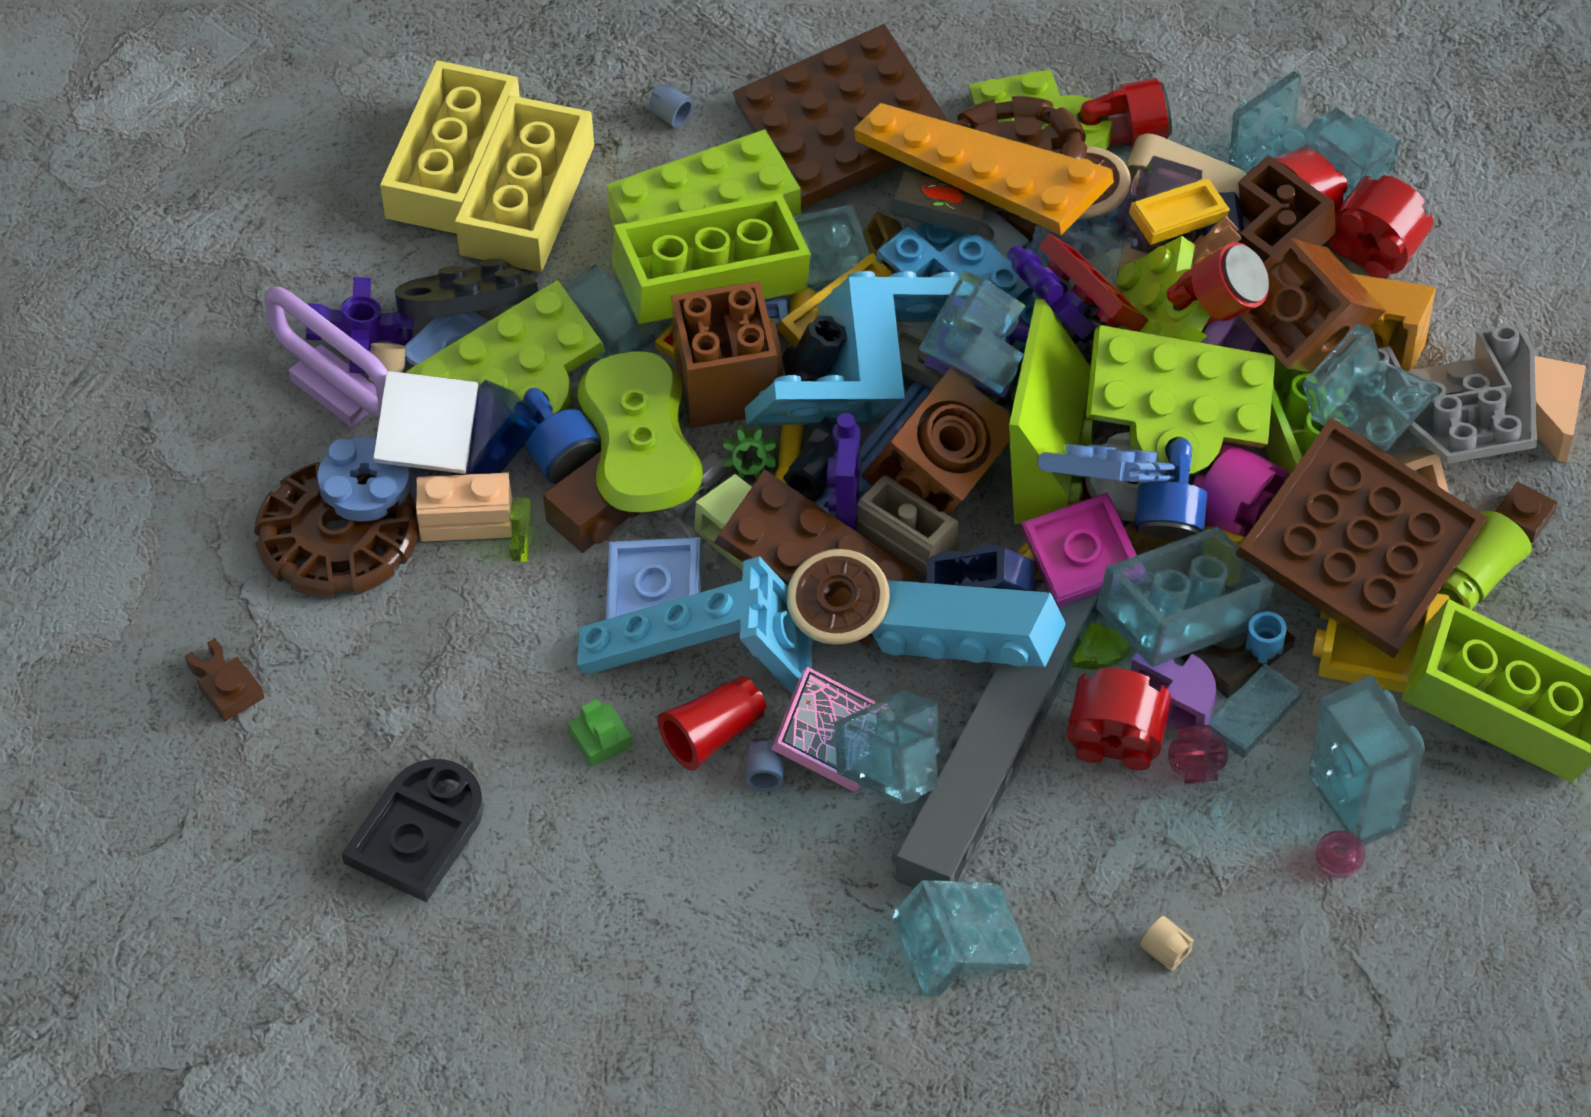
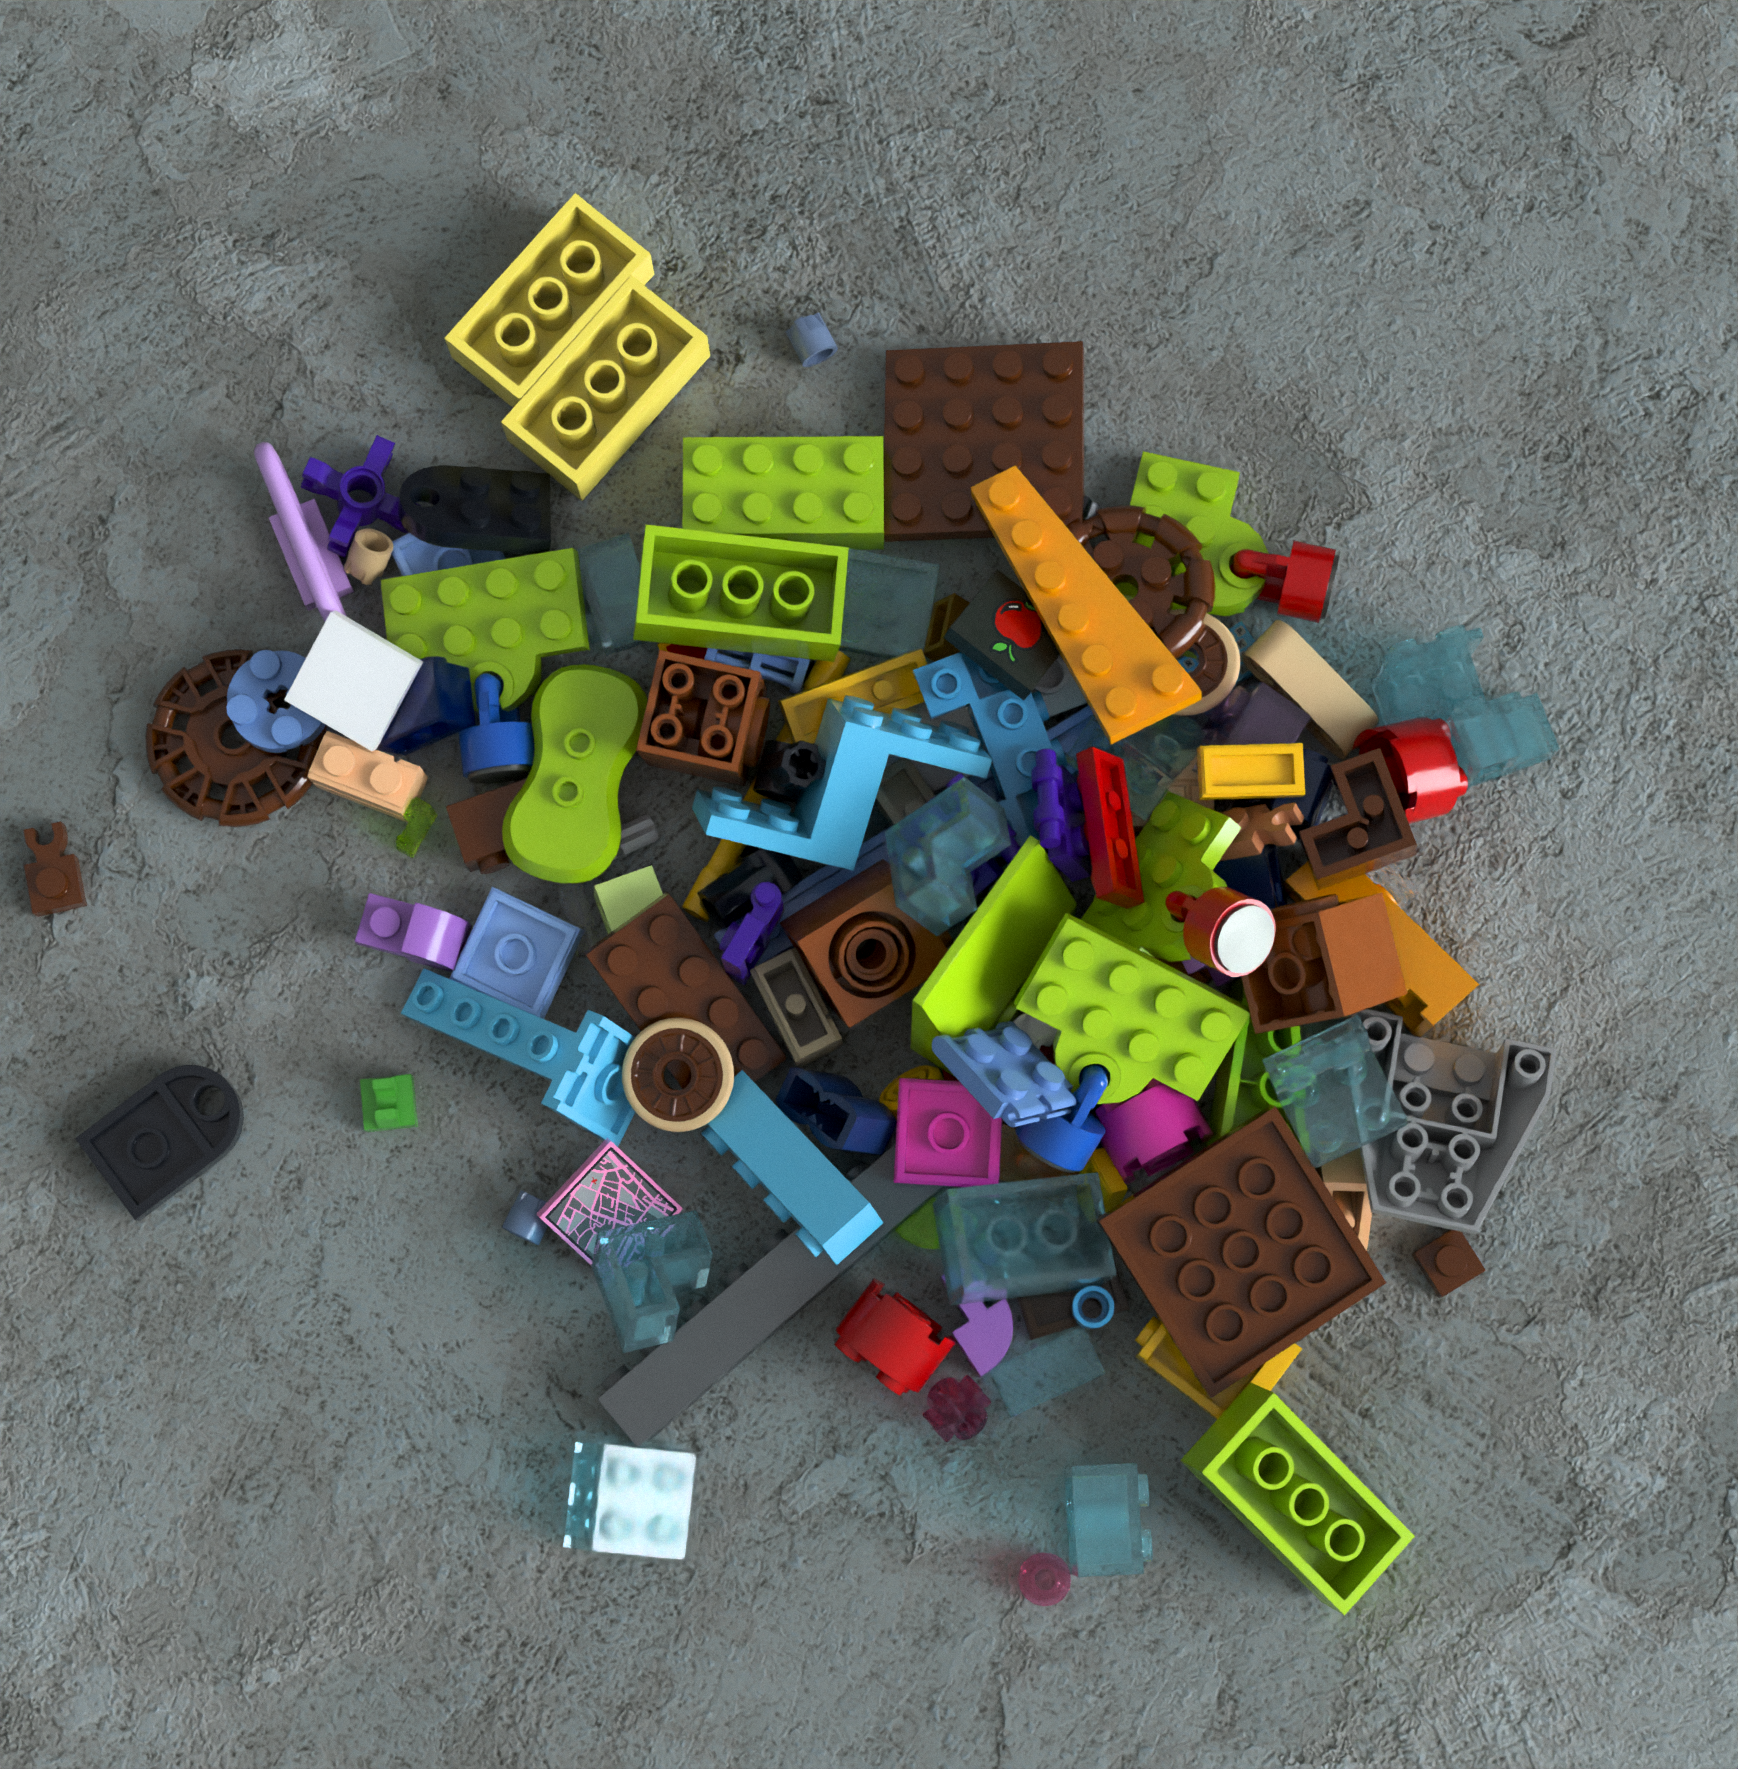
camera: 25 degrees right, 25 degrees up
red plant [657,676,767,771] -> none
bright green gear [723,424,776,479] -> none
tan hose [1140,916,1195,971] -> none
red brick [1329,175,1433,279] -> none
lime plant [1438,510,1532,610] -> none
light nougat slope [1535,356,1586,463] -> none
none -> medium lavender brick [355,893,472,972]

